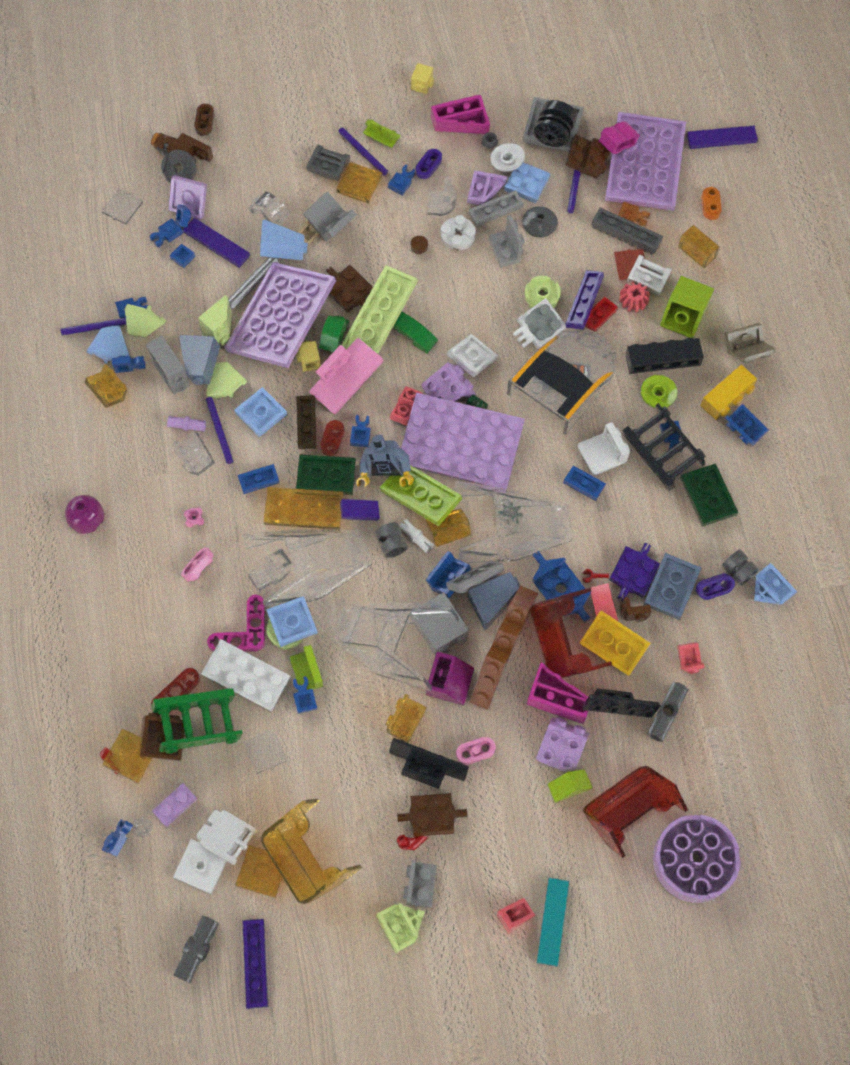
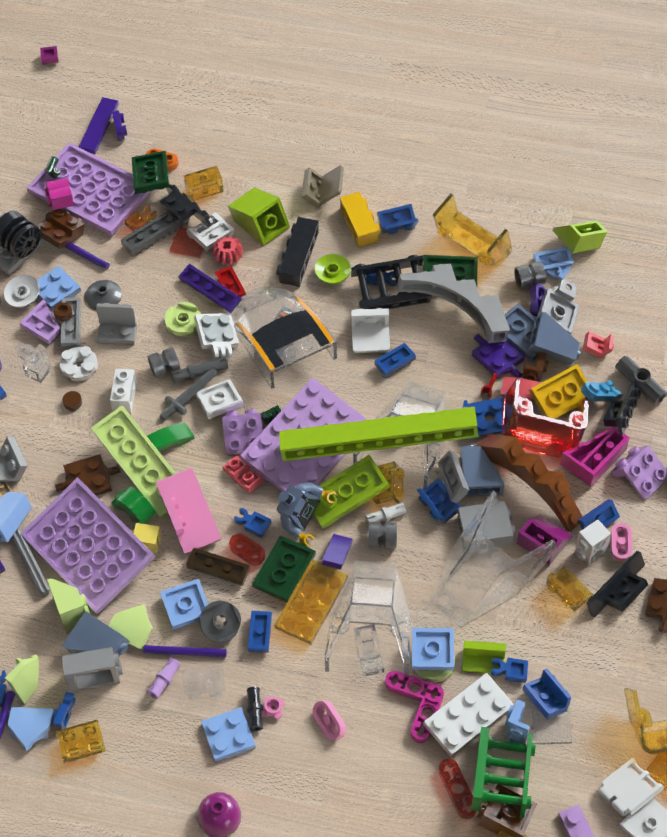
camera: 65 degrees left, 10 degrees down
none -> magenta plate [40,46,59,64]
none -> dark green arm [45,156,61,178]
none -> reddish brown tile [53,302,73,321]
none -> white brick [110,369,137,414]
none -> dark purple plate [112,110,127,140]
none -> dark green plate [131,150,170,194]
none -> flat silver wheel [147,347,181,378]
none -> dark grey sword [159,369,217,420]
none -> black bracket [160,184,211,228]
none -> dark grey pin [171,357,228,383]
none -> dark grey plate [199,600,241,642]
none -> light blue plate [201,707,256,762]
none -> black pin [246,687,263,731]
none -> lime brick [279,407,478,462]
none -> light grey arch [397,264,510,343]
none -> clear yellow windscreen [433,193,512,266]
none -> light blue bracket [505,699,530,744]
none -> blue bracket [522,669,571,720]
none -> sand blue slope [528,312,580,365]
none -> light grey plate [538,279,579,334]
none -> lime slope [552,220,607,253]
none -> white brick [575,520,611,565]
none -> blue plate [578,499,620,530]
none -> dark azure plate [581,380,623,402]

